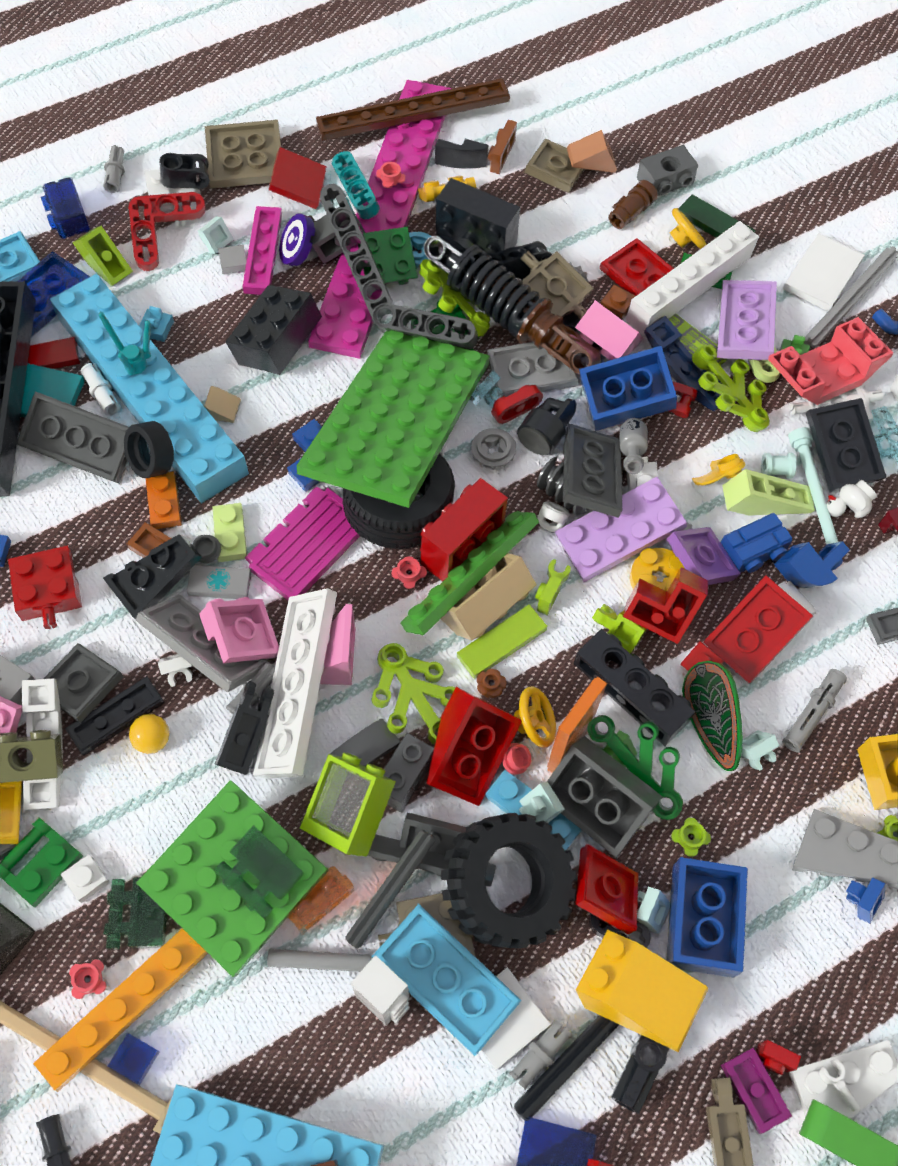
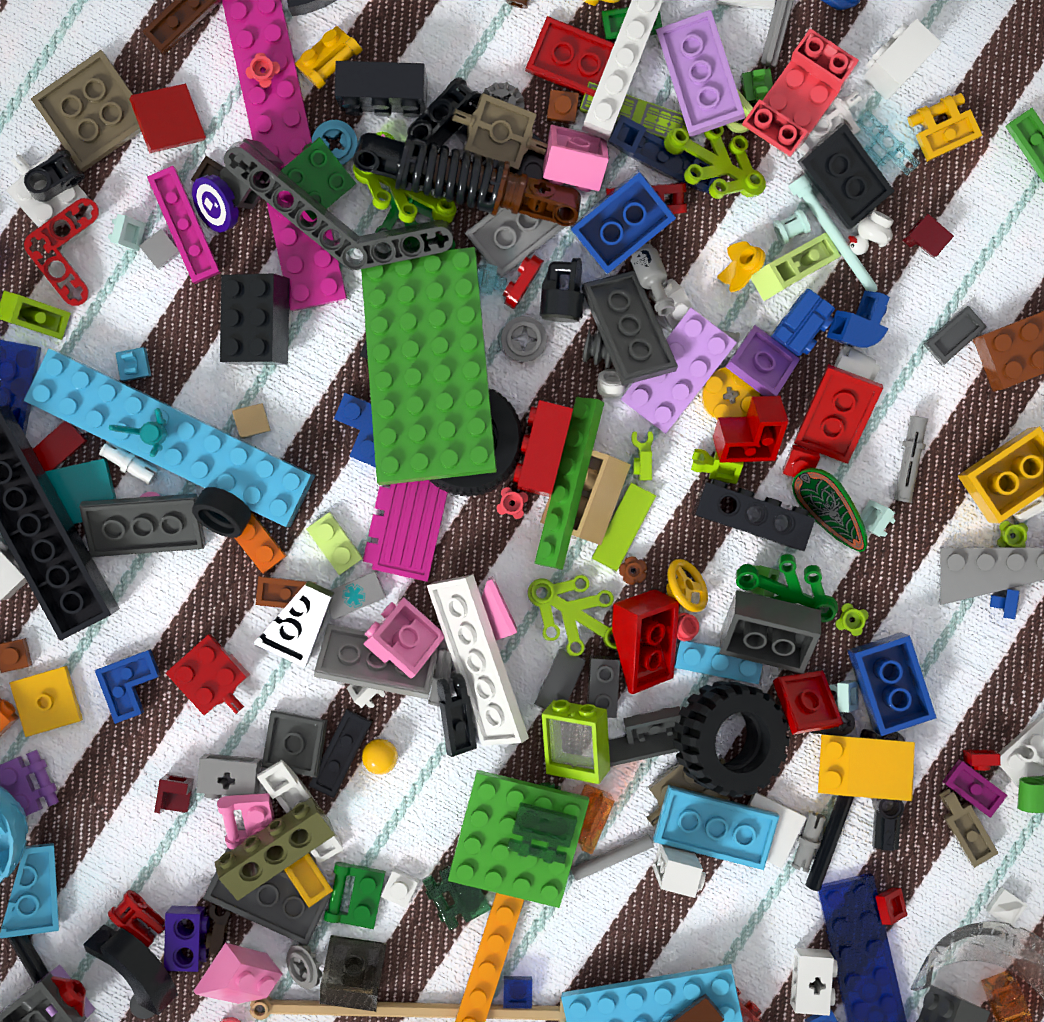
camera: 25 degrees left, 25 degrees up
coral plate [69,959,107,999] -> none
dark grey plate [192,535,221,564] -> none
teal beam [332,151,380,219] -> none
dark grey axle [345,830,435,948] -> none
light aqua tile [519,781,565,823] -> none
orange tile [547,677,607,773] -> none

